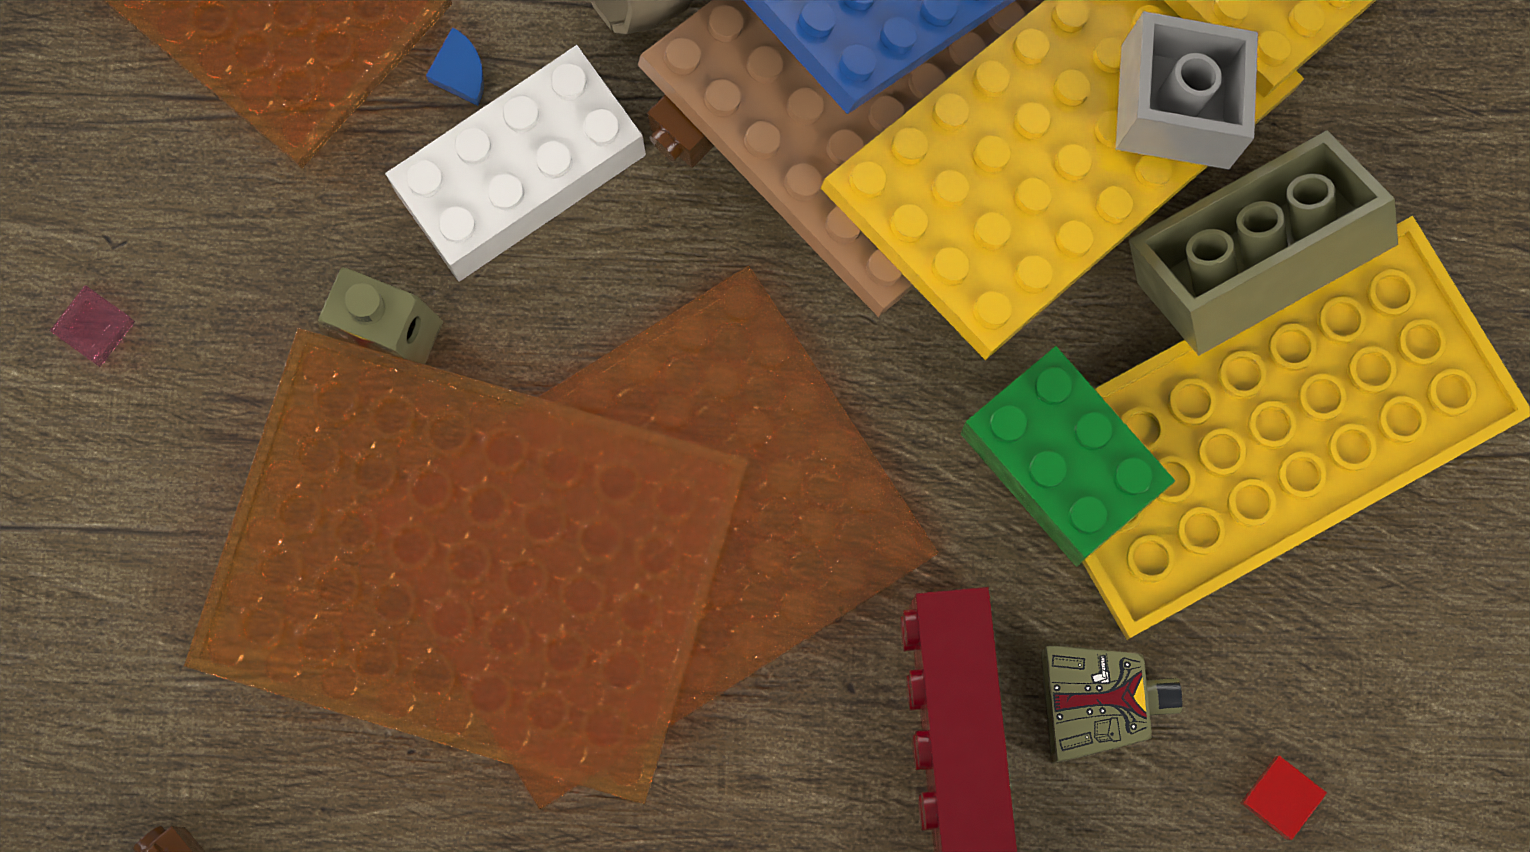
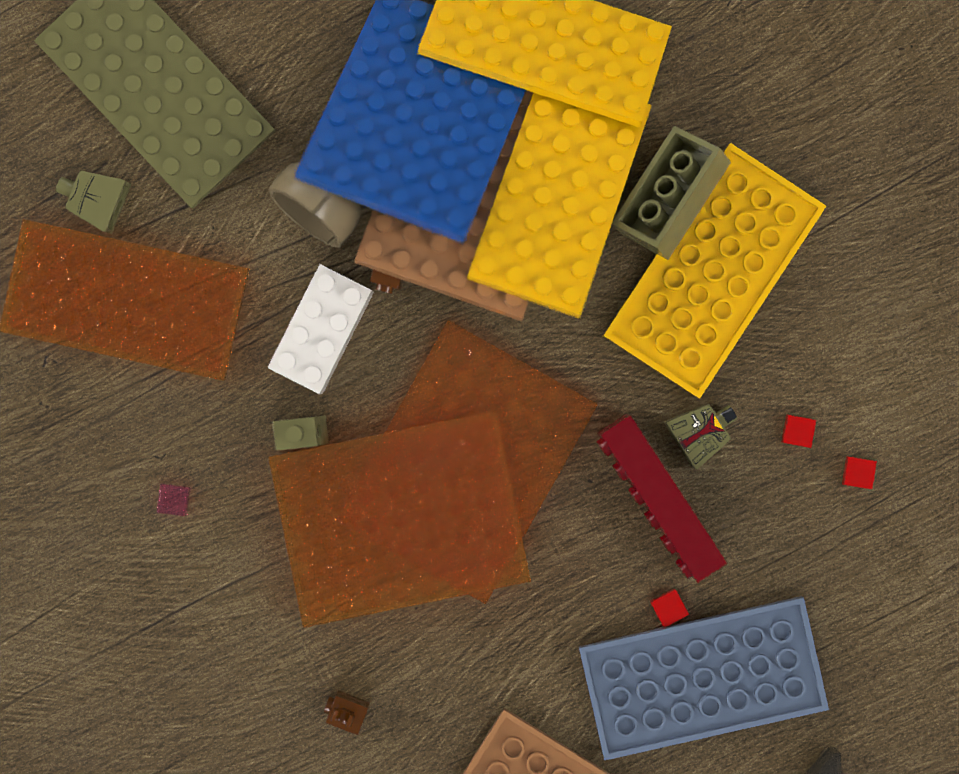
camera: 25 degrees left, 10 degrees up
blue tile [426,27,484,106] -> none
green brick [961,346,1175,567] -> none
light grey brick [1115,11,1258,169] -> none

